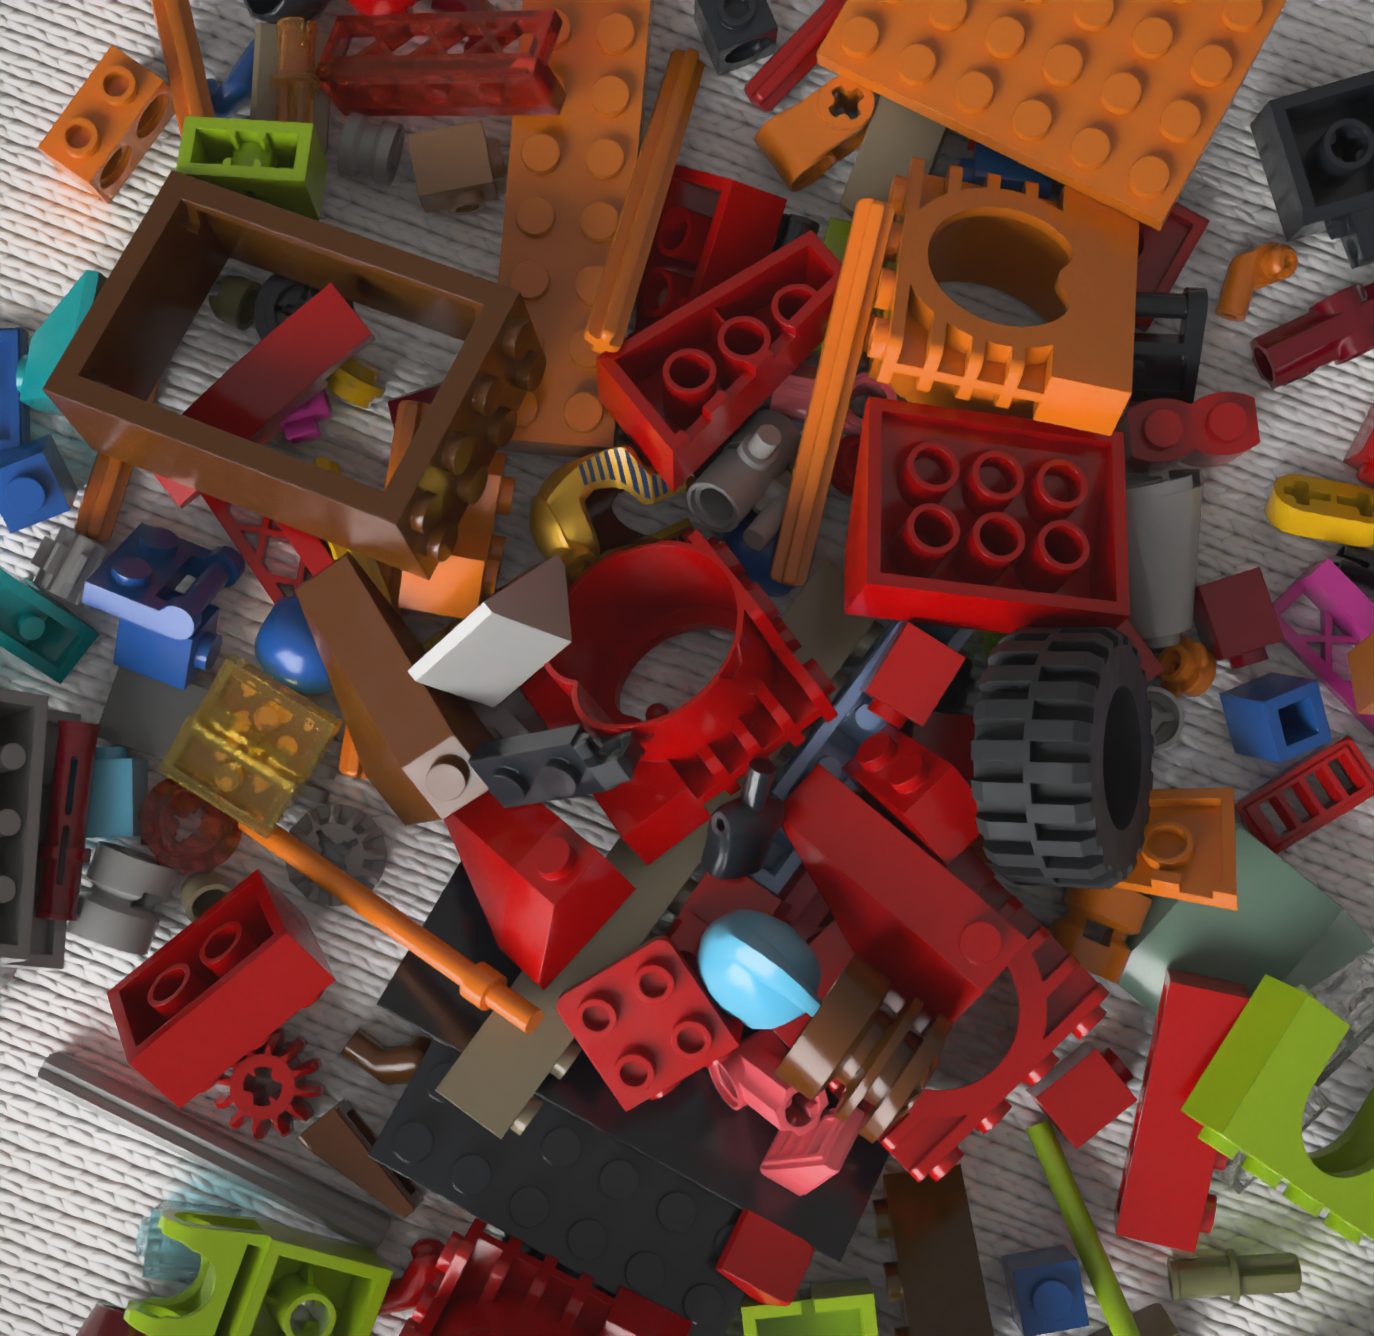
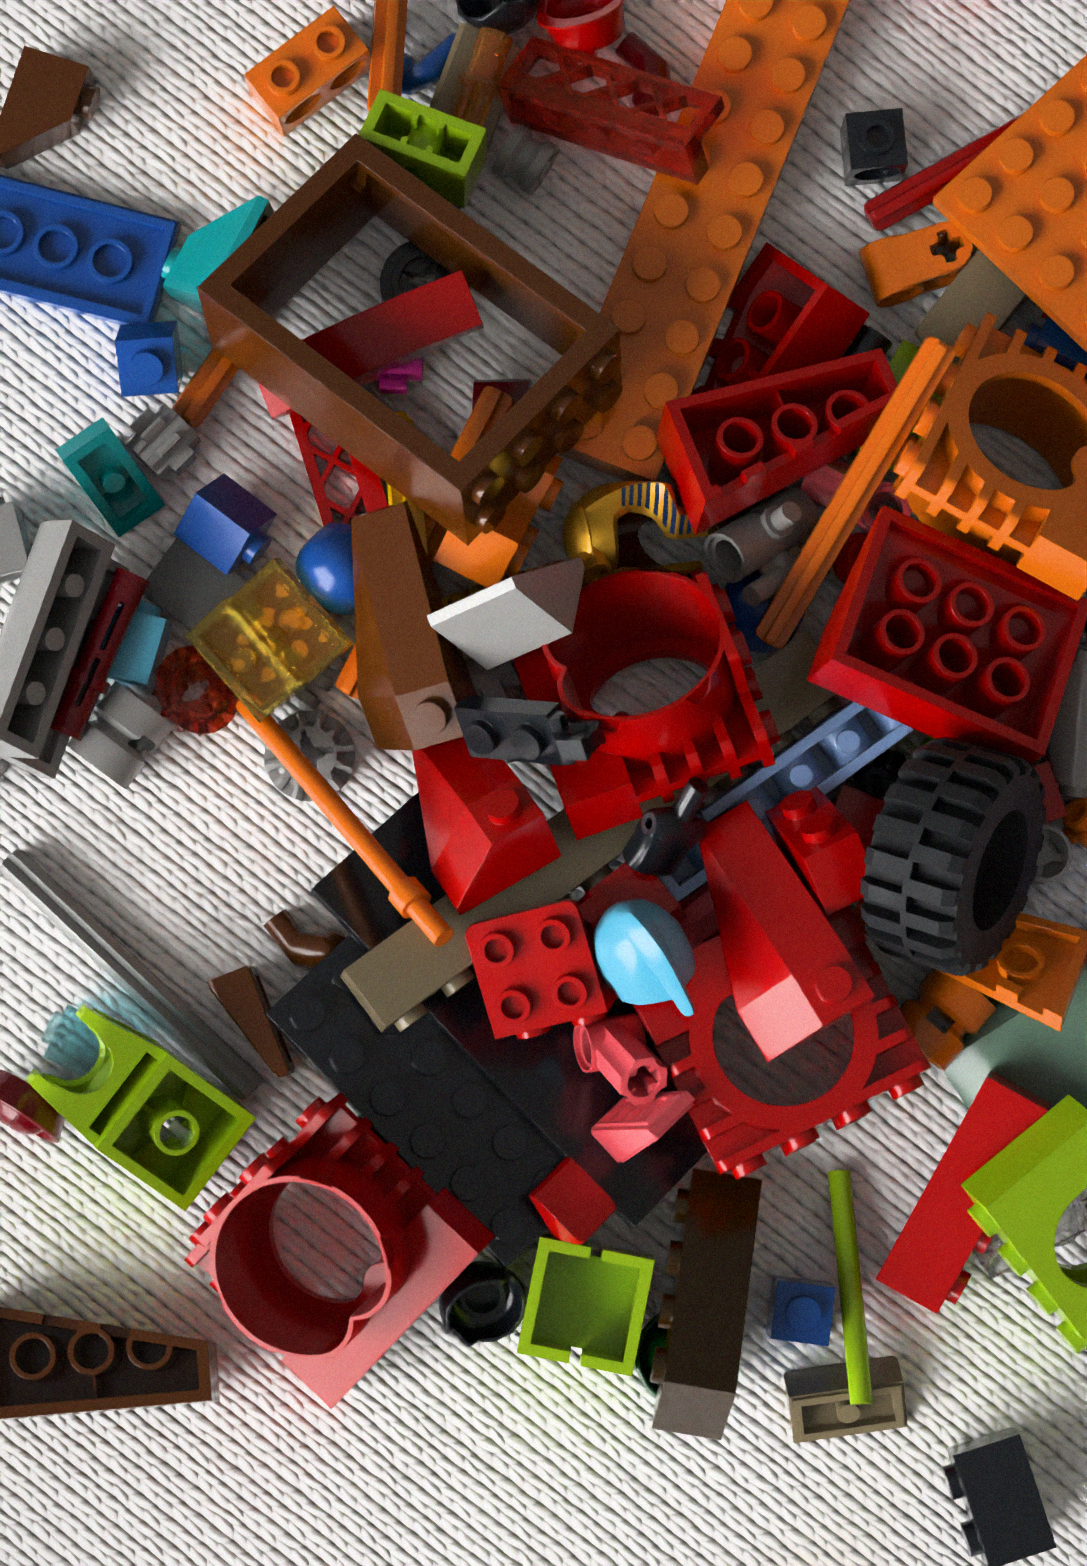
camera: 20 degrees right, 0 degrees up
blue plate [82,522,245,640] -> none
red brick [106,869,336,1108] -> none
dark tan hinge [180,869,232,922] -> none
olive hinge [208,275,262,330] -> none
red gear [214,1027,325,1140] -> none
yellow plate [326,356,386,409] -> none
red arm [378,1237,446,1316] -> none
medium nougat brick [407,120,506,215] -> none
orange axle [584,47,705,354] -> none
reddish brown wheel [774,954,954,1143] -> none
red brick [859,622,966,730] -> none
red brick [1026,1042,1137,1149] -> none
olive axle [1167,1249,1302,1303] -> none

